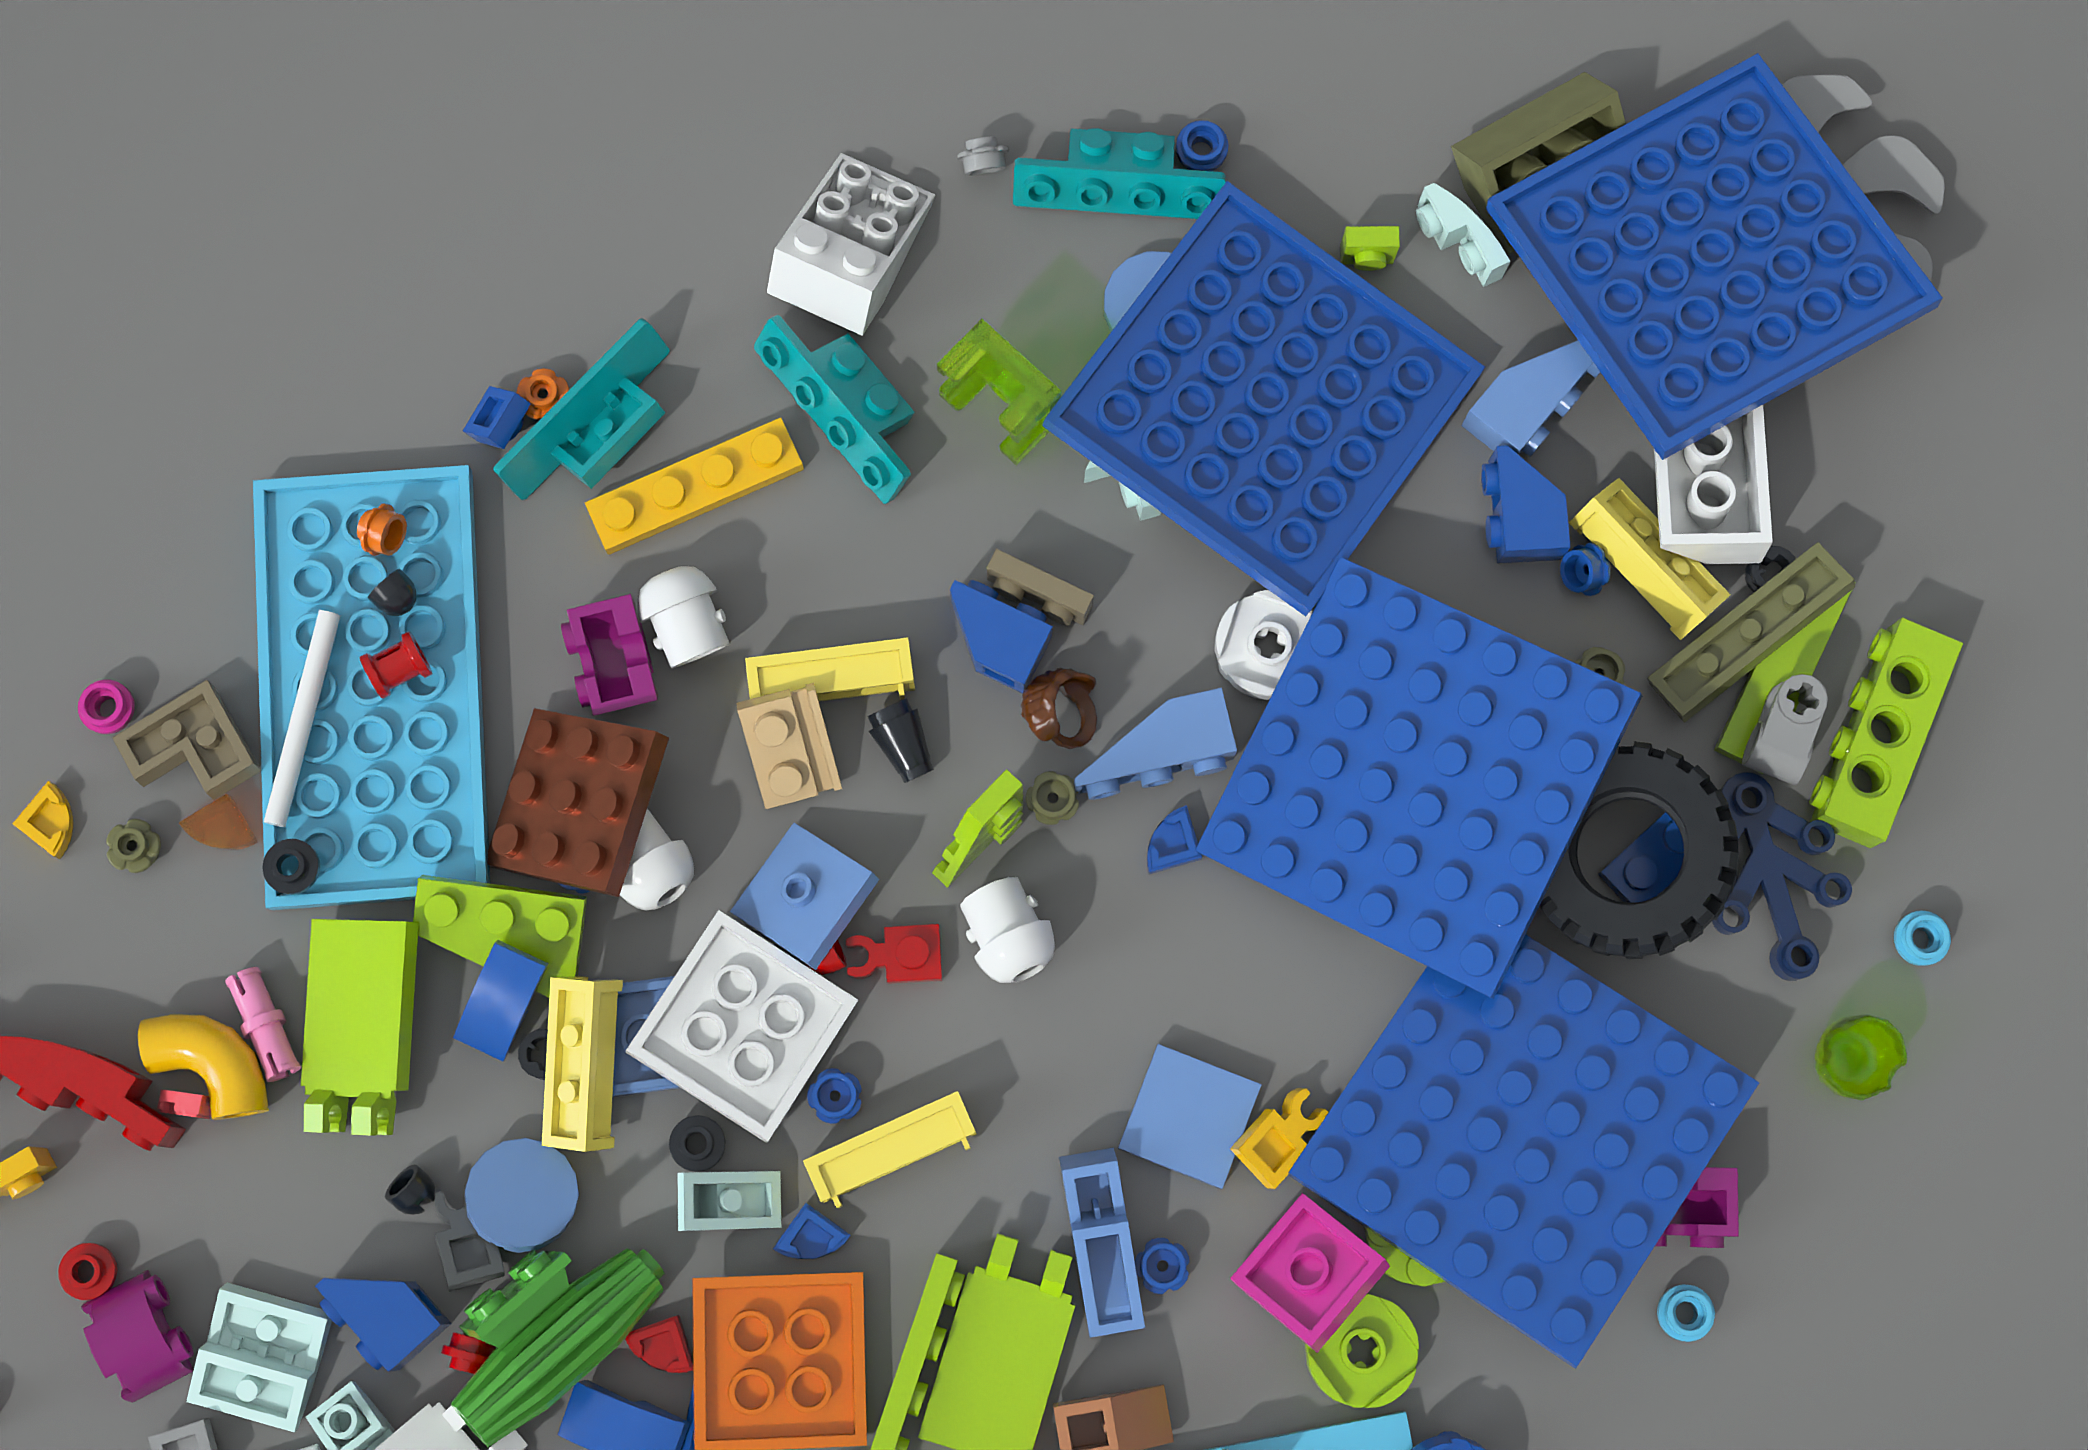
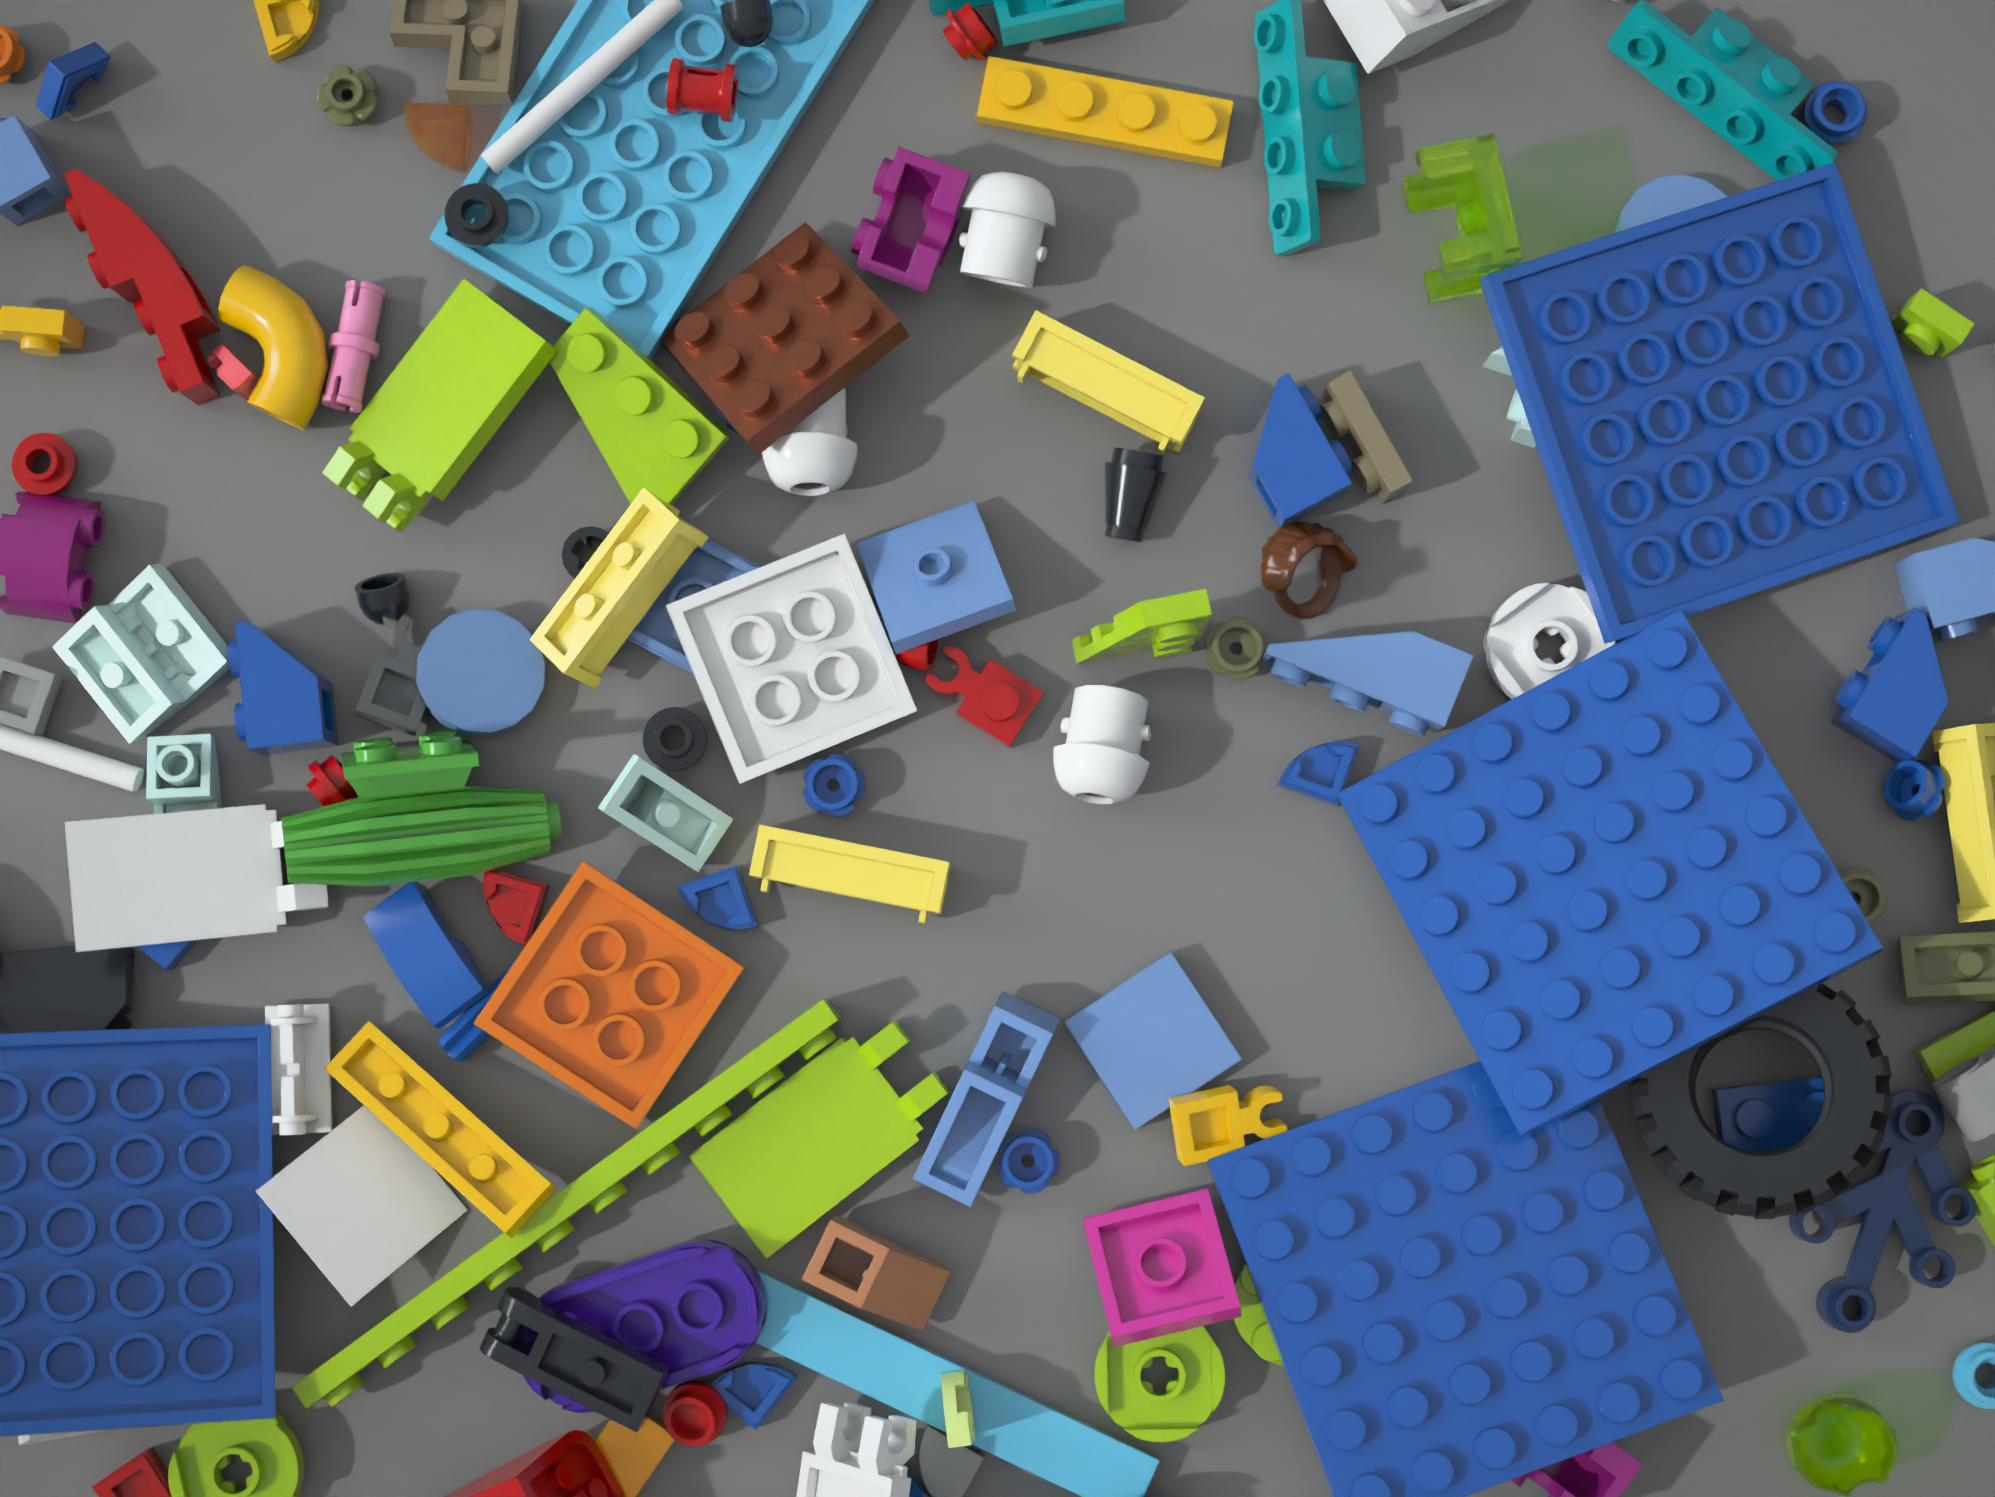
camera: 45 degrees right, 5 degrees up
blue slope [453,940,549,1062] -> none
tan plate [736,683,842,809] -> none
none -> red plate [942,2,999,61]

